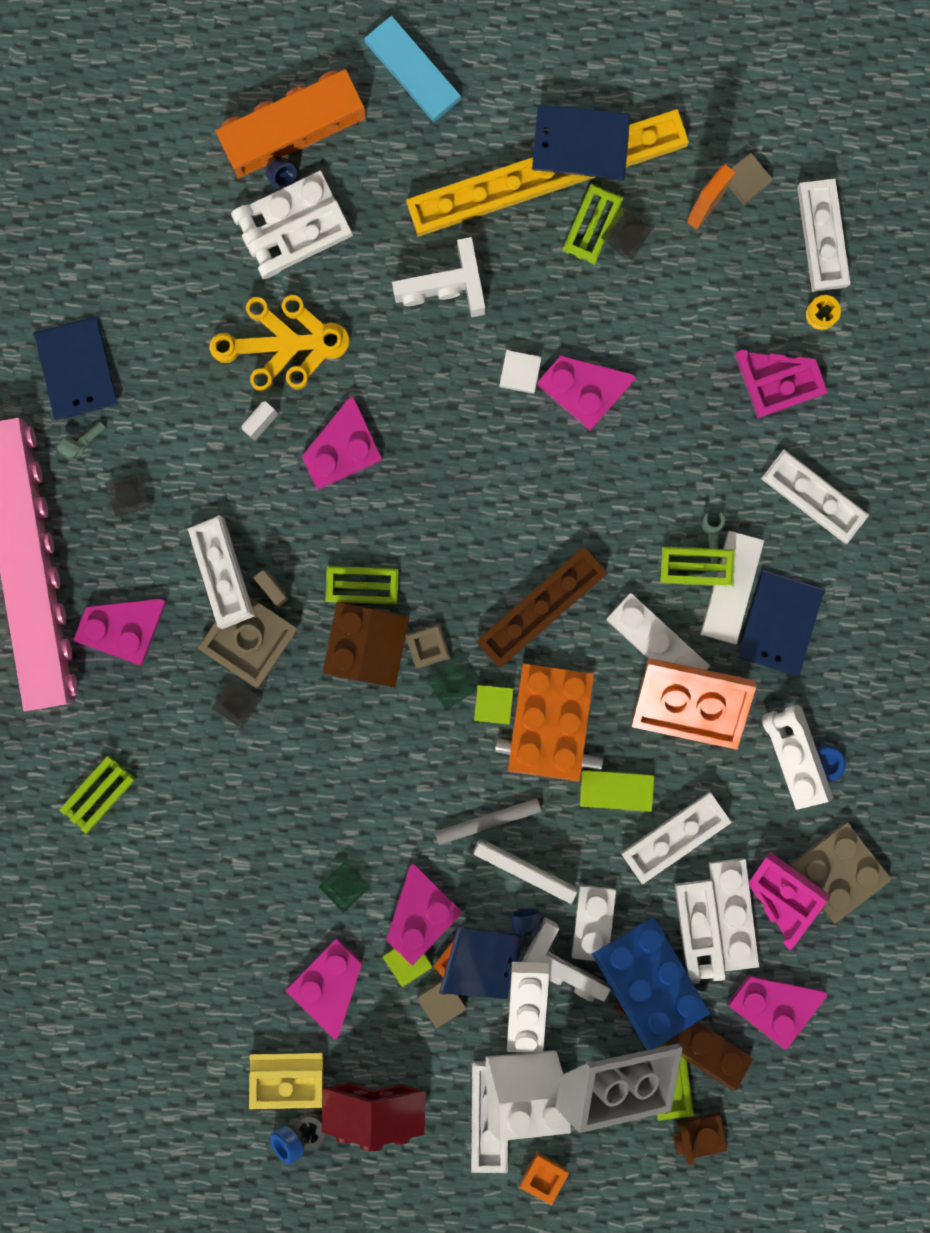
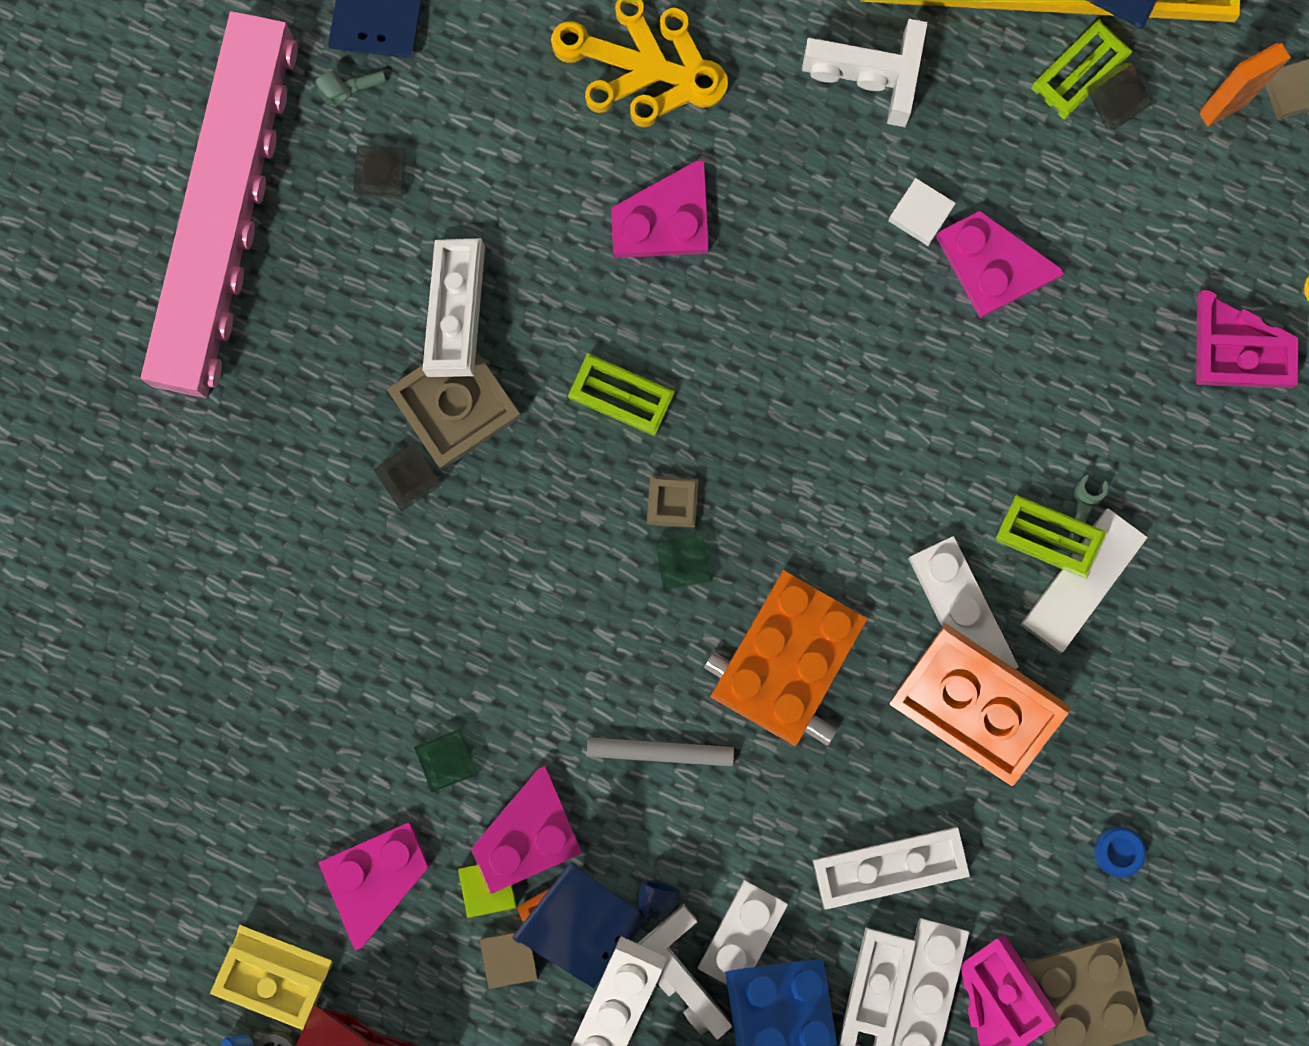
camera: 25 degrees right, 5 degrees down
lime tile [59,755,136,834] -> none
dark pink wing [73,599,167,666] -> none
white tile [241,401,278,441] -> none
dark tan tile [253,570,290,607] -> none
reddish brown slope [322,602,410,687] -> none
white tile [473,839,577,904] -> none
lime tile [474,685,513,724] -> none
reddish brown plate [476,547,608,668] -> none
lime tile [579,770,654,812] -> none
dark blue container [736,569,825,677] -> none
white tile [761,449,869,544] -> none
white plate [762,705,833,810] -> none

